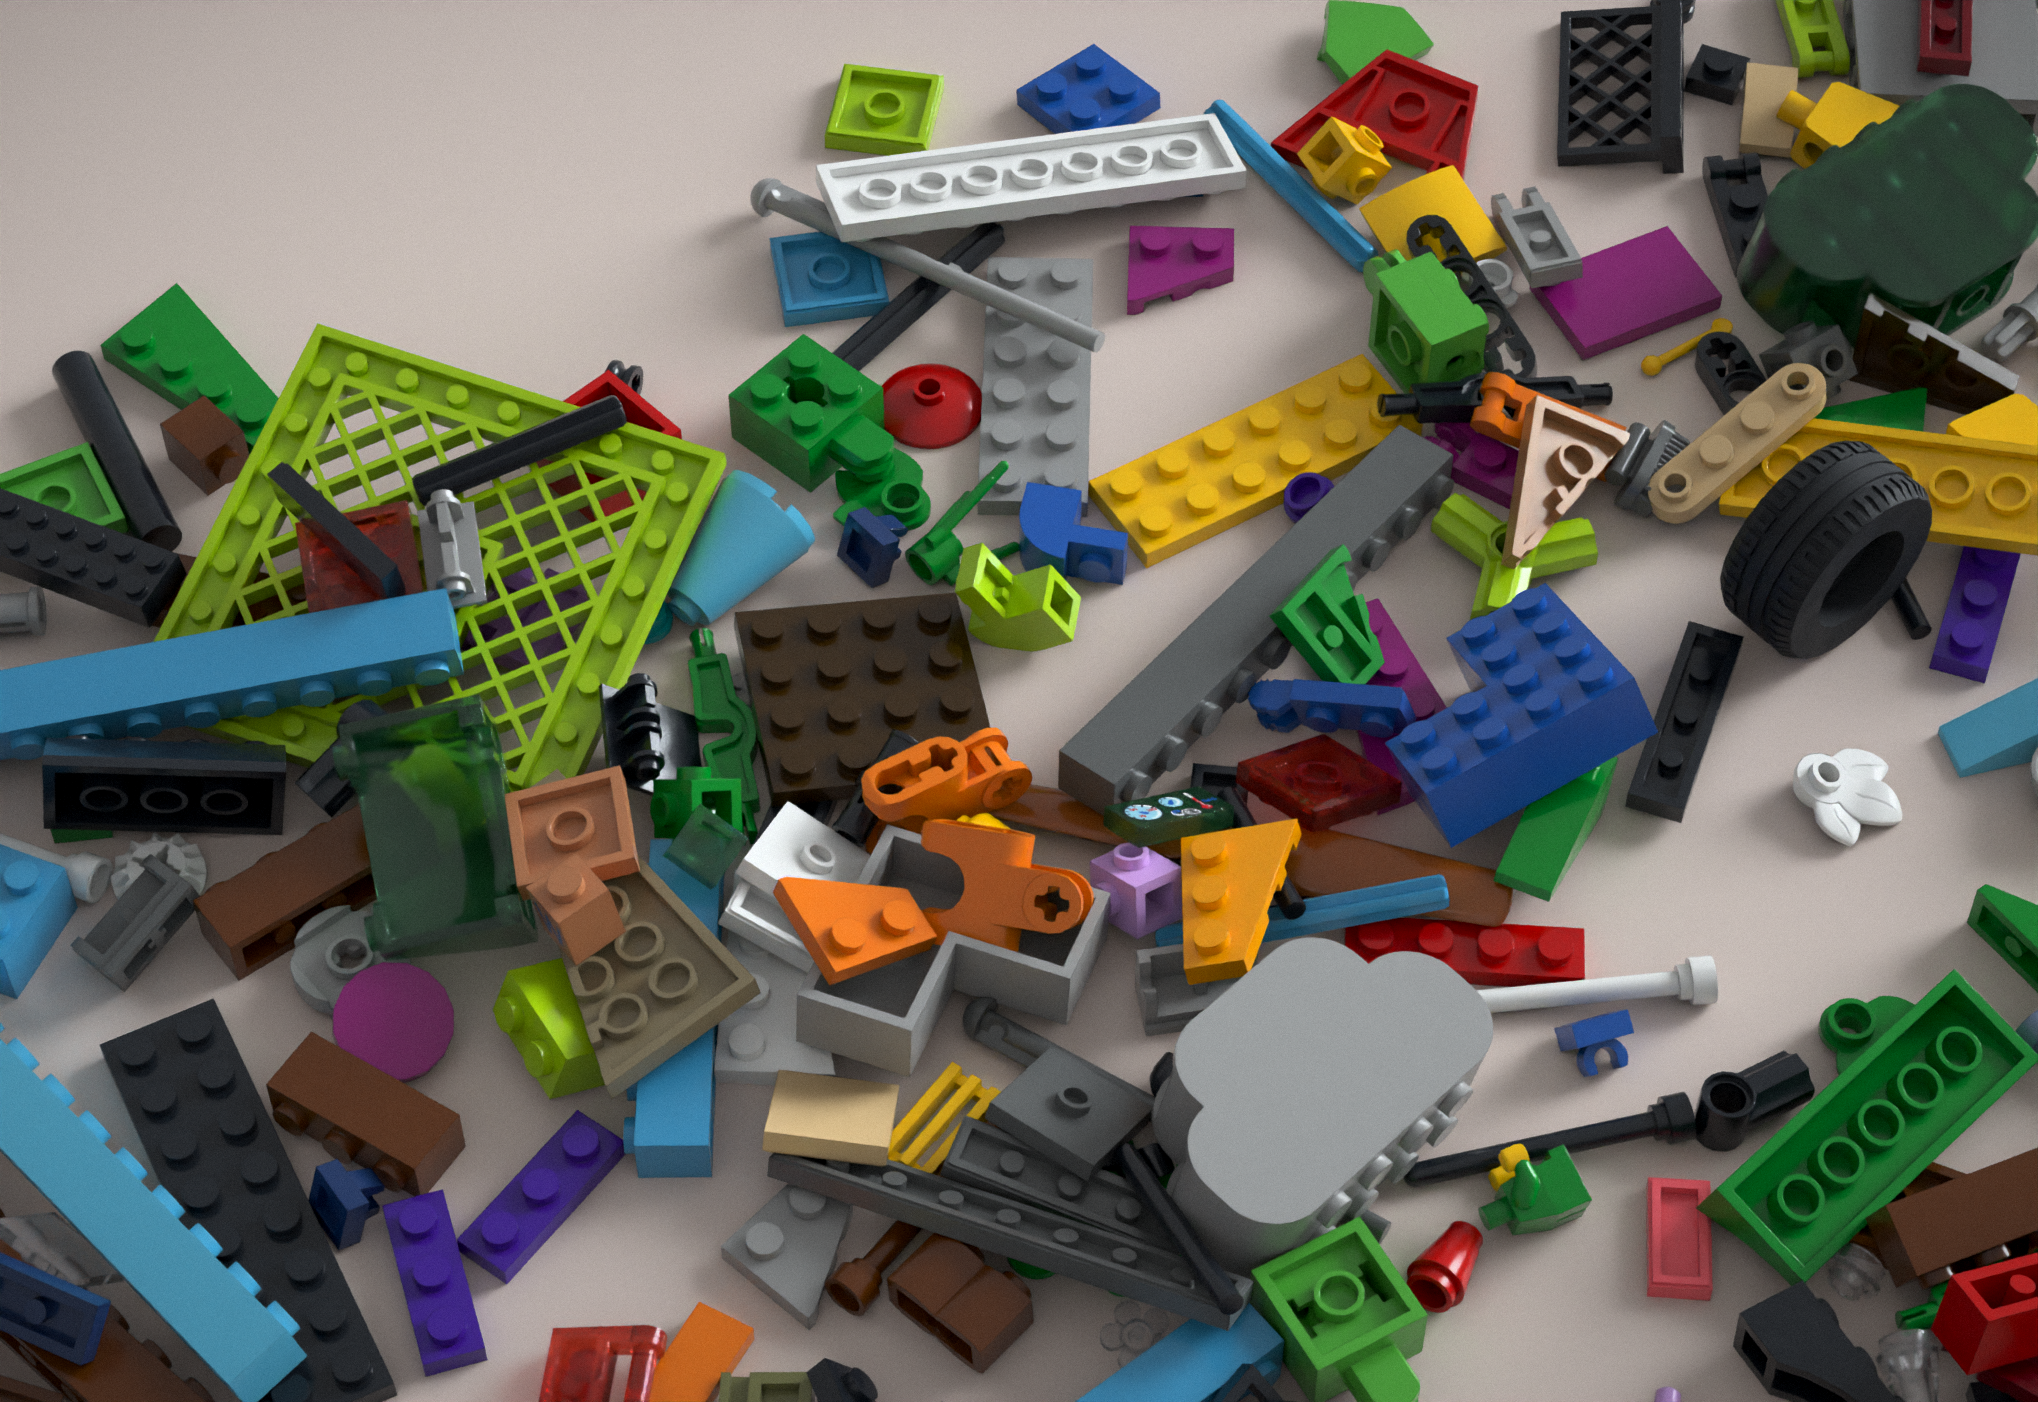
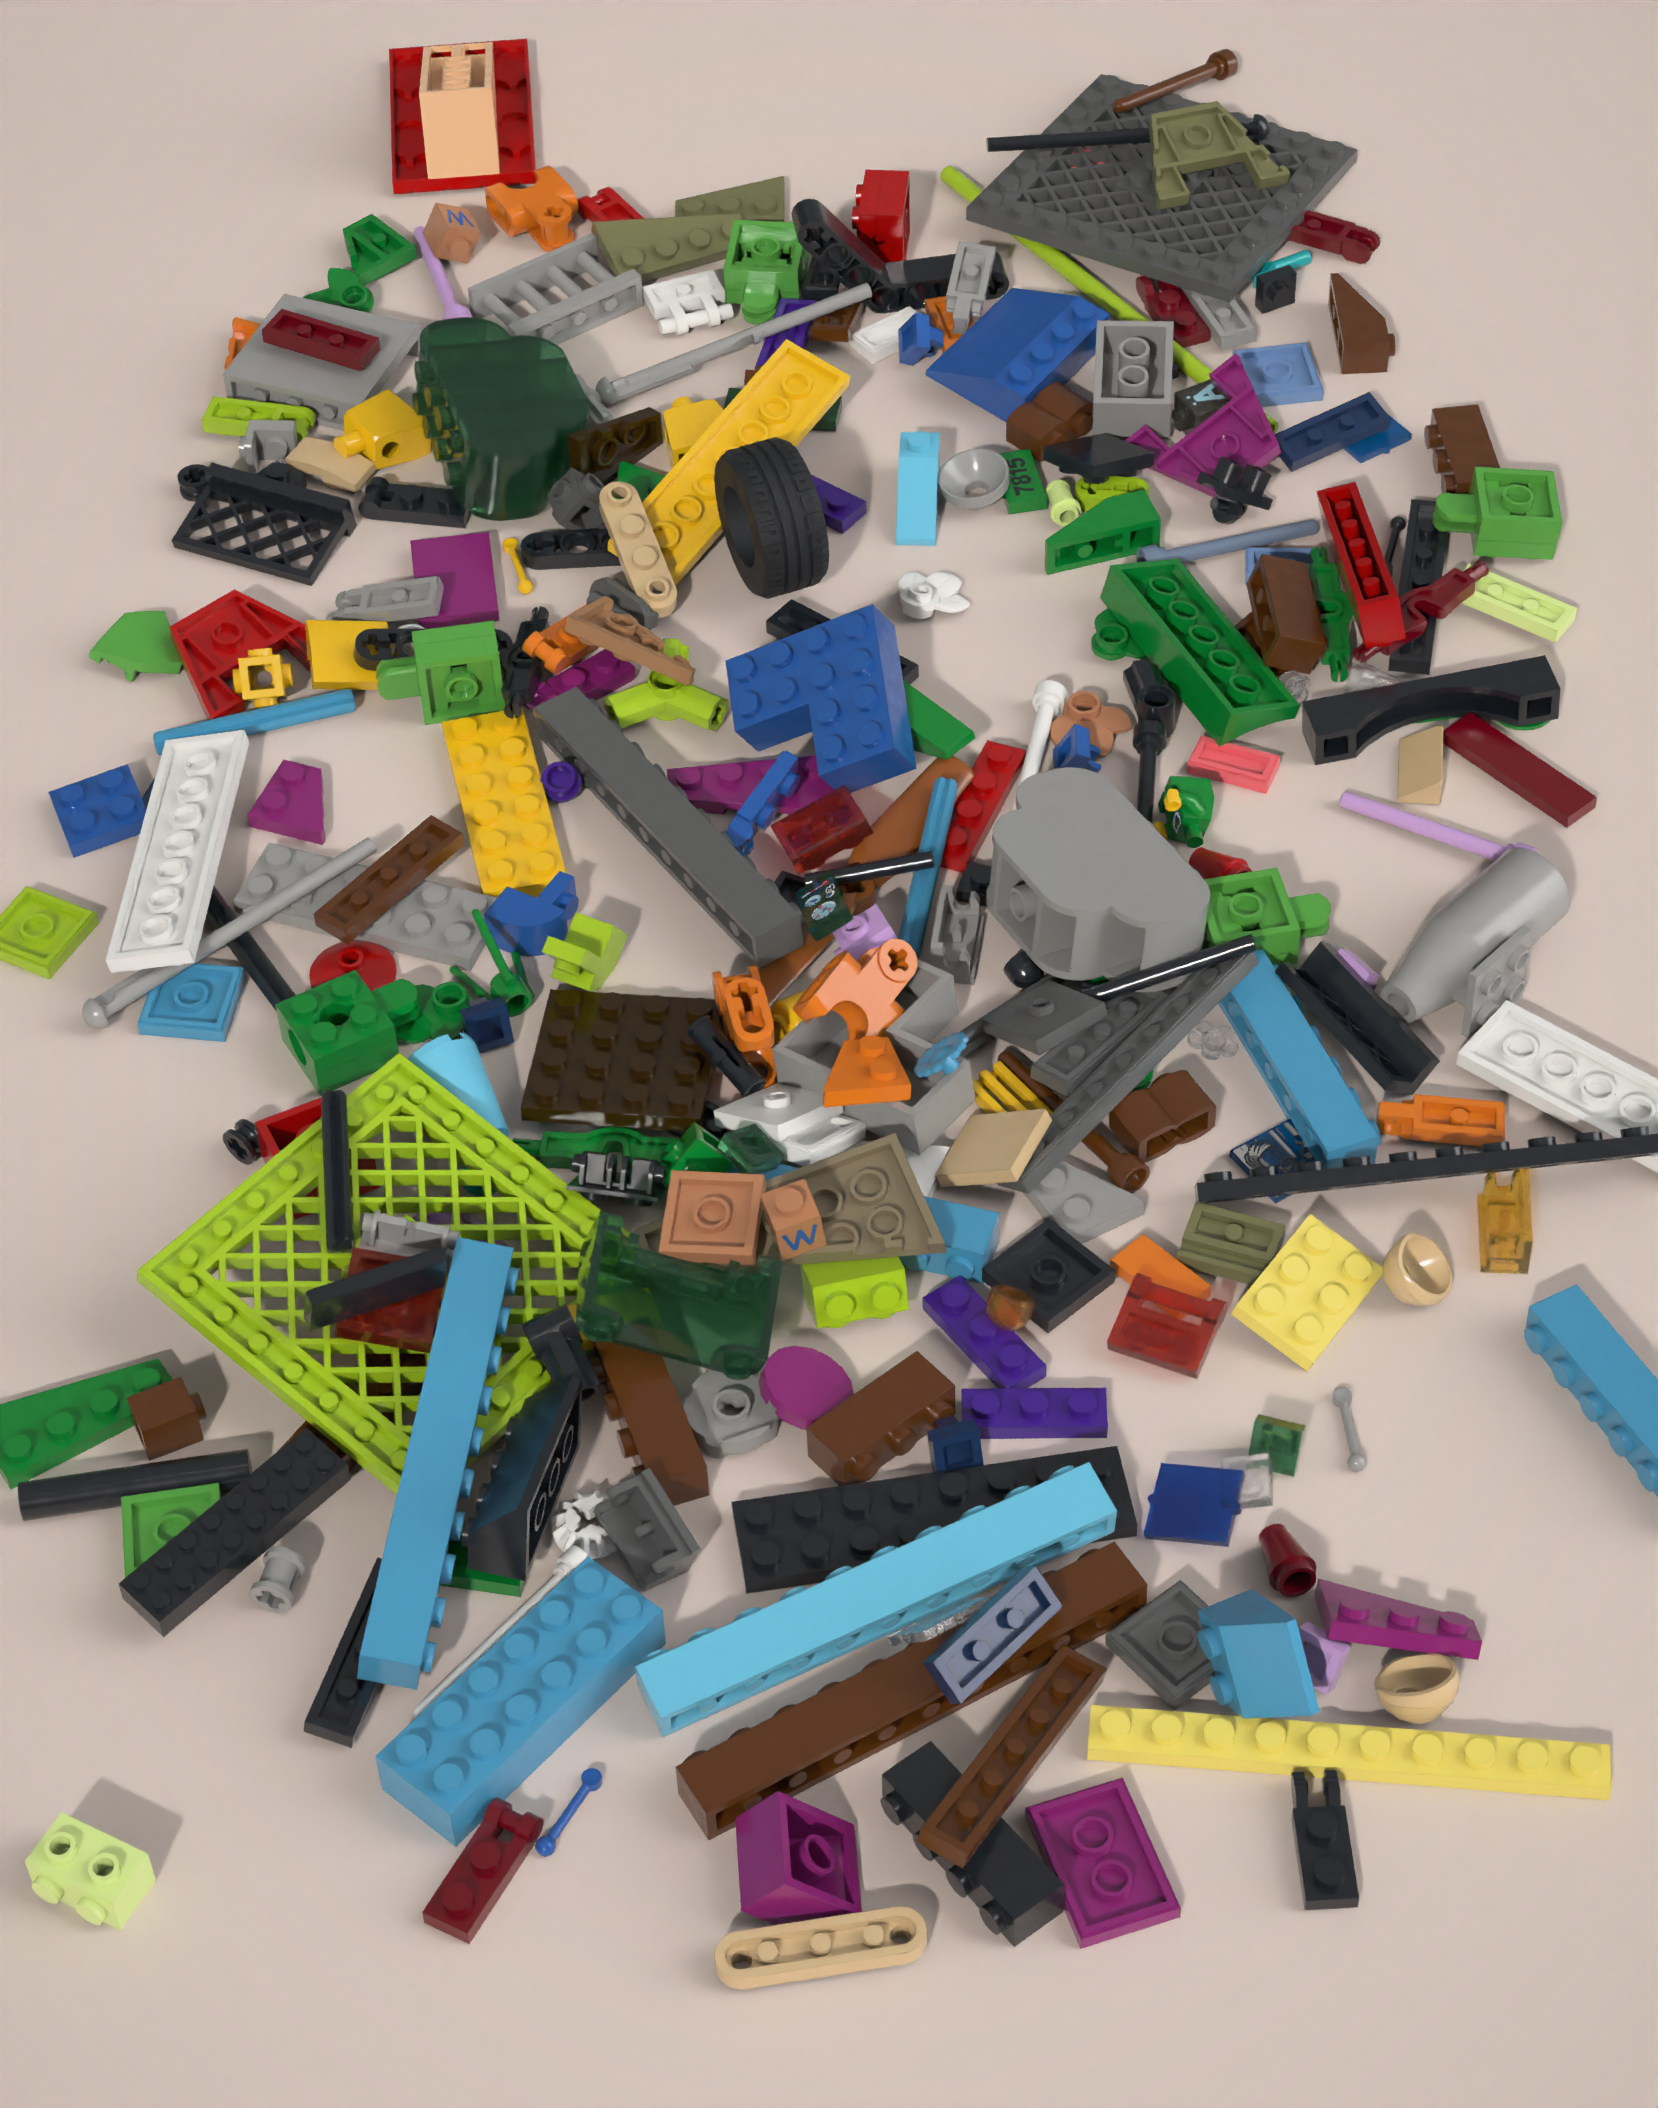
camera: 70 degrees left, 5 degrees down
light orange wing [1181,819,1302,985] -> none
green wing [1269,544,1385,685] -> none
none -> light grey bracket [239,420,299,473]
none -> reddish brown plate [314,815,464,945]
none -> dark azure piece [914,1032,969,1078]
none -> black plate [982,1218,1115,1333]
none -> clear orange piece [986,1285,1036,1331]
none -> nougat plate [1050,691,1132,758]

